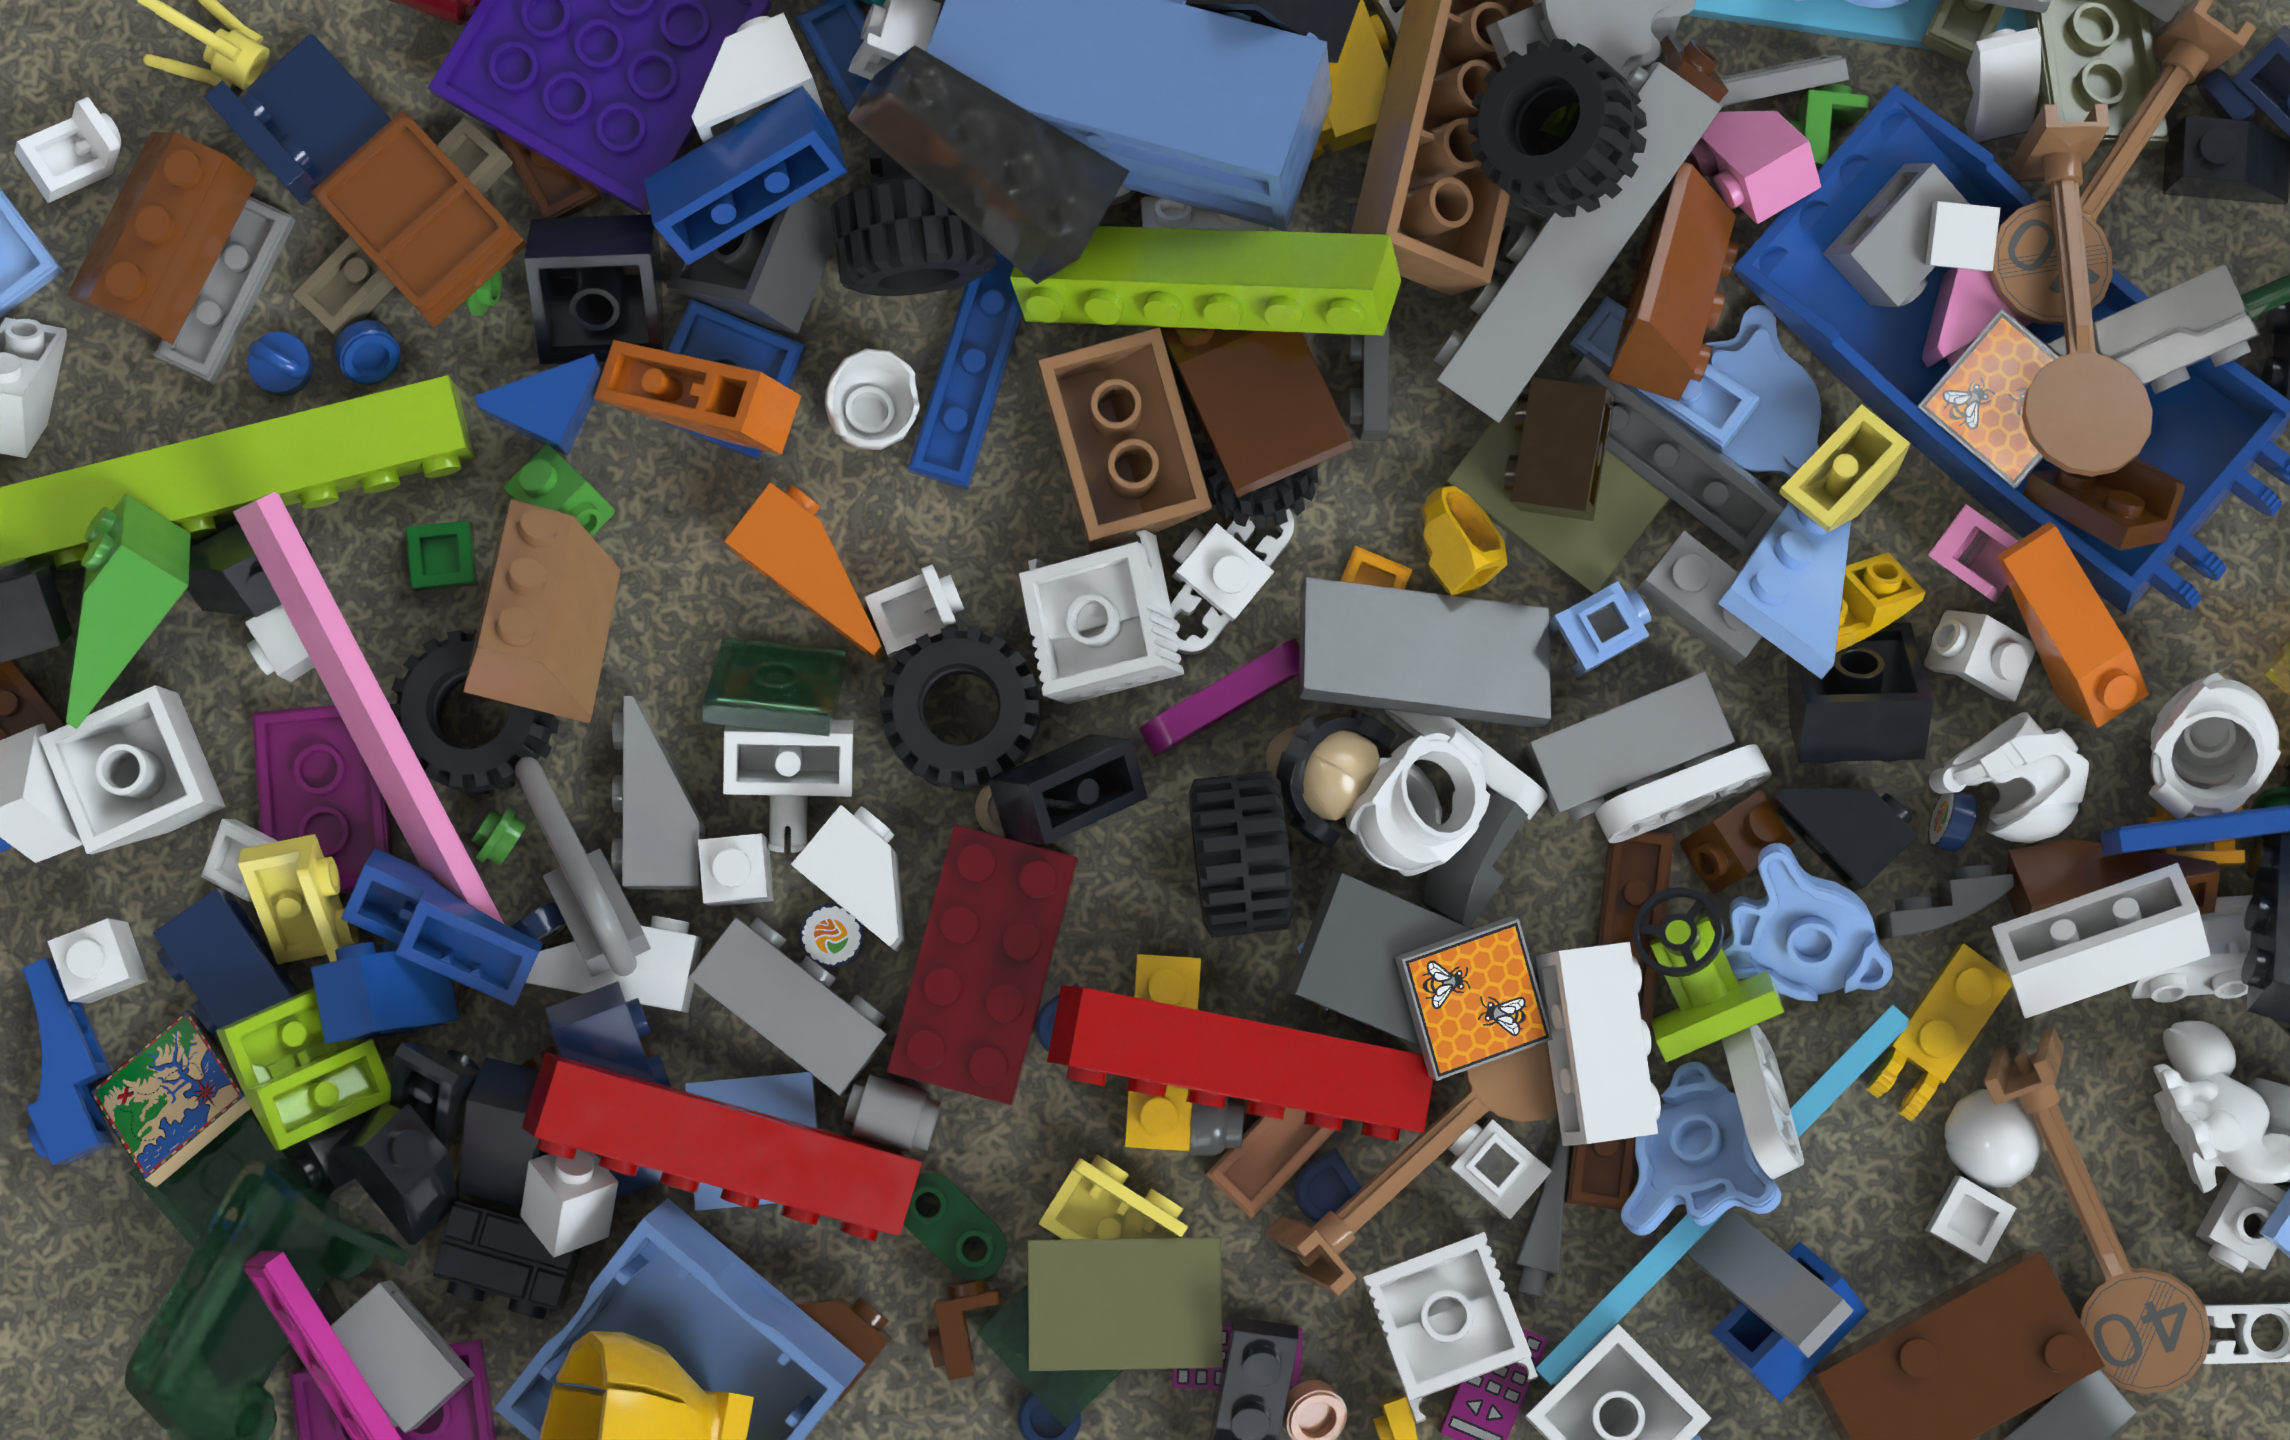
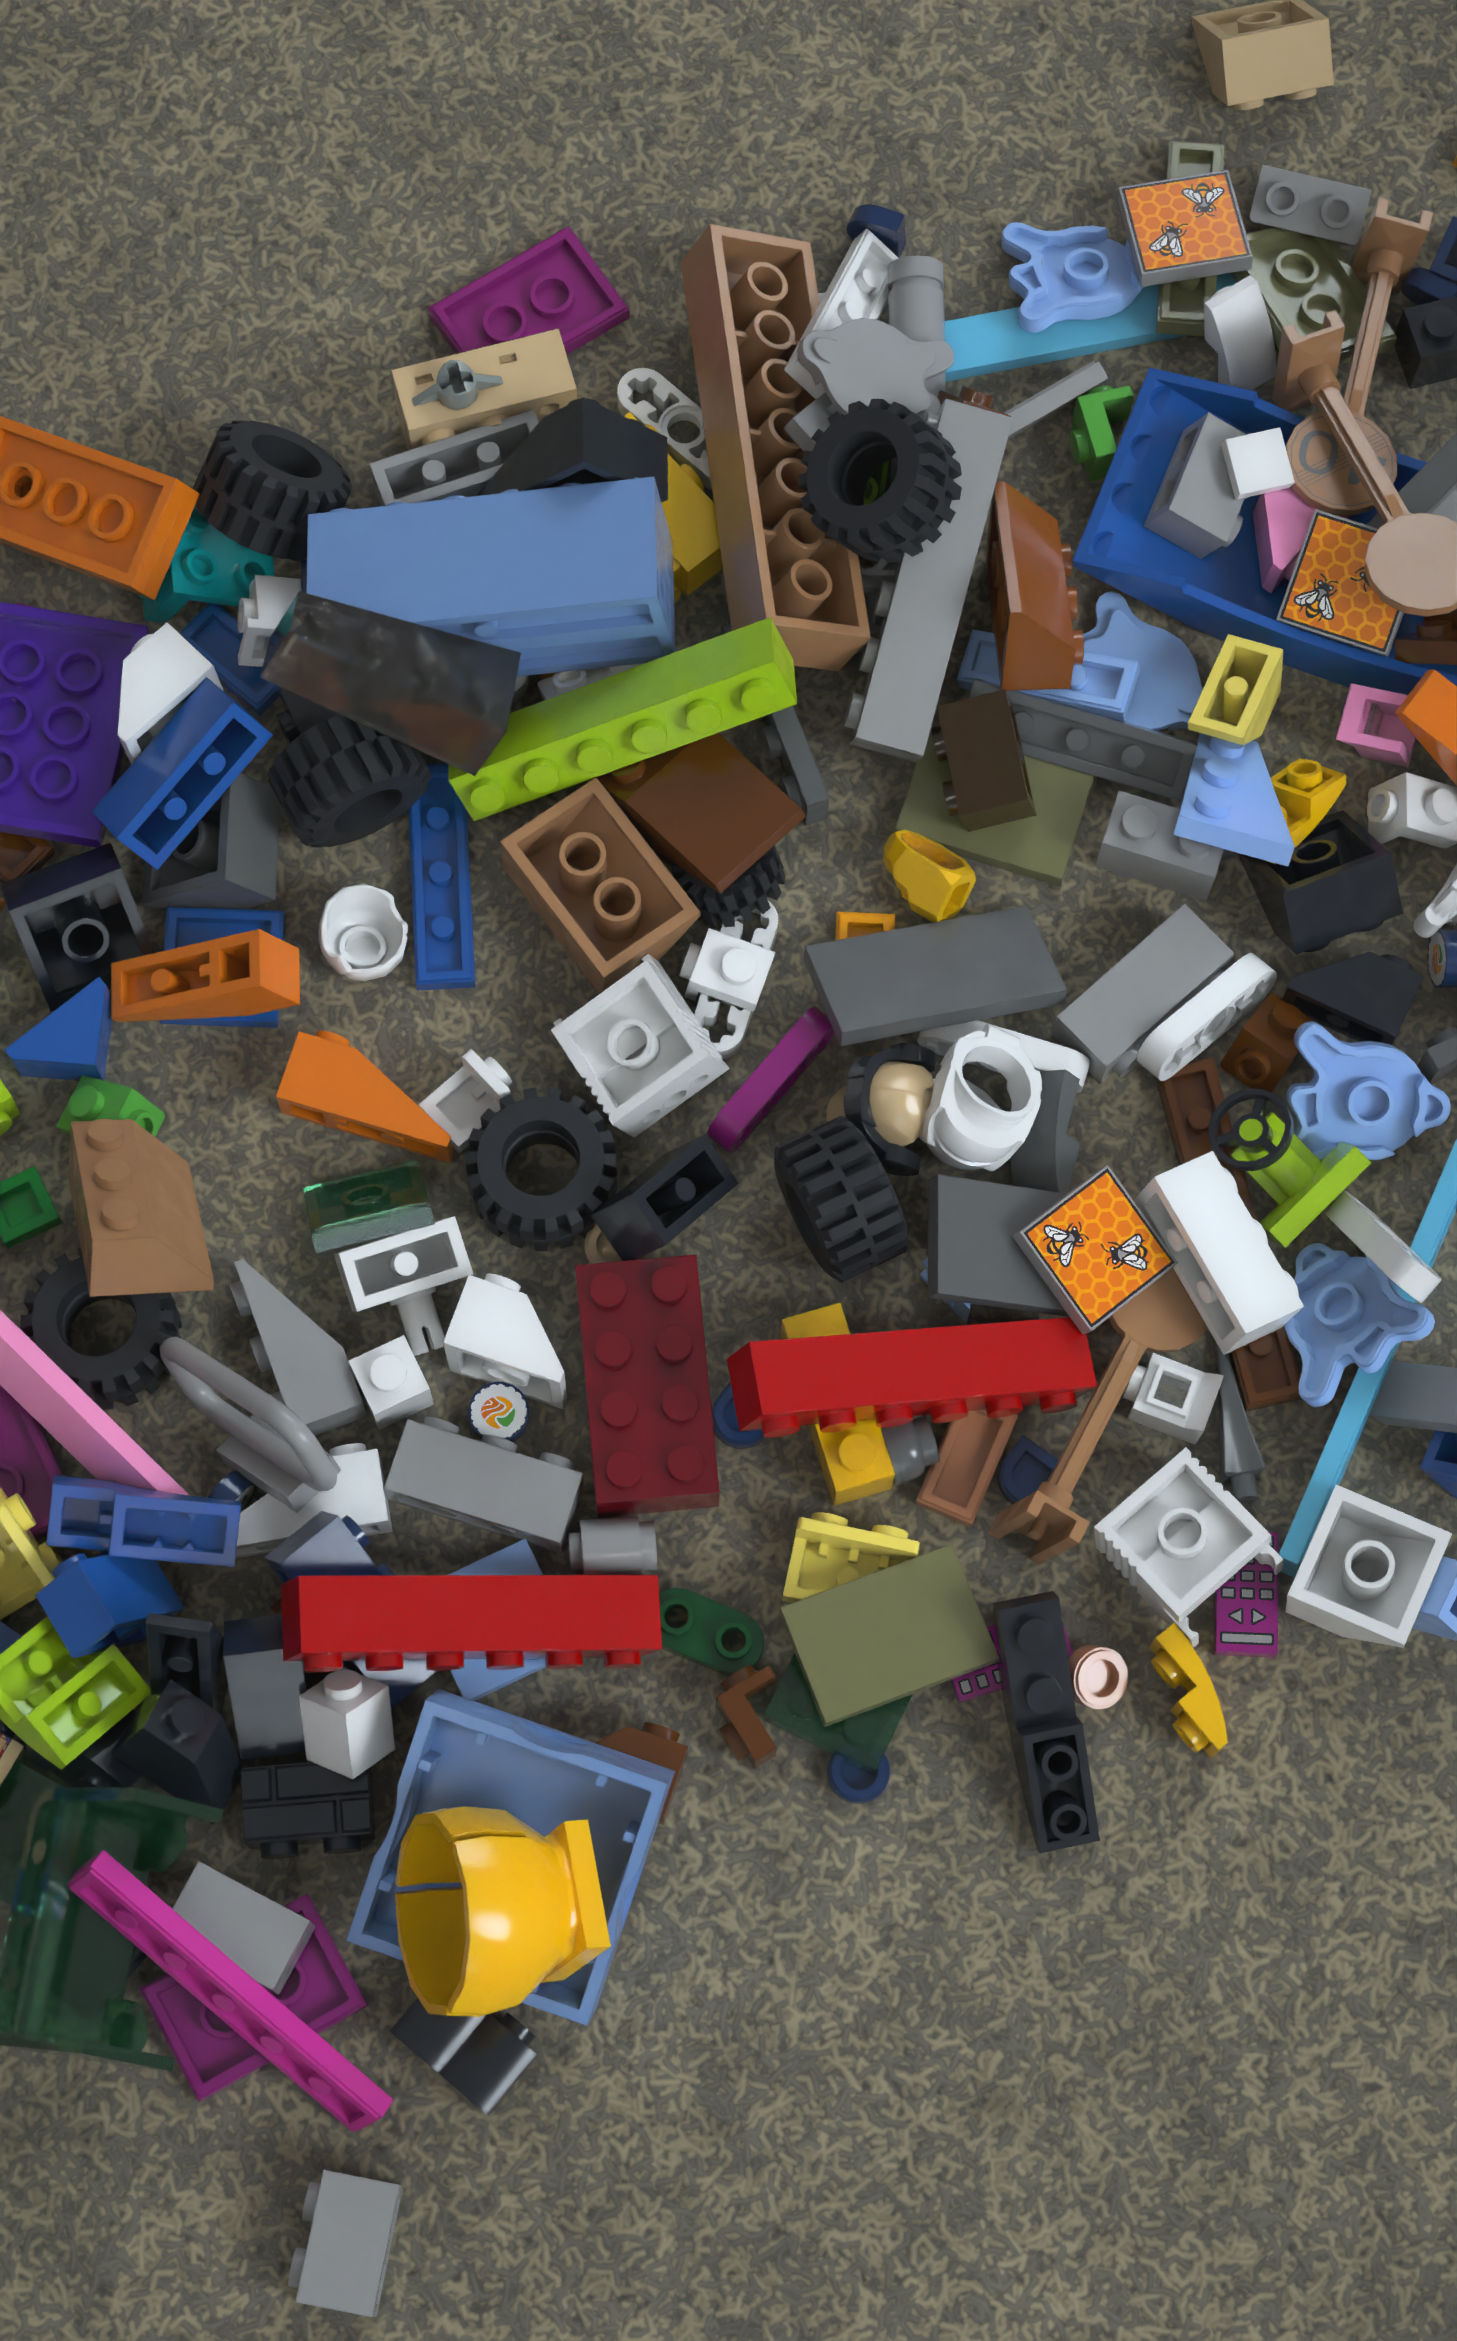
camera: 20 degrees left, 10 degrees down
bright green plate [470,805,527,866] -> none
light blue window [1549,581,1651,678] -> none
bright pink slope [1686,111,1821,224] -> none

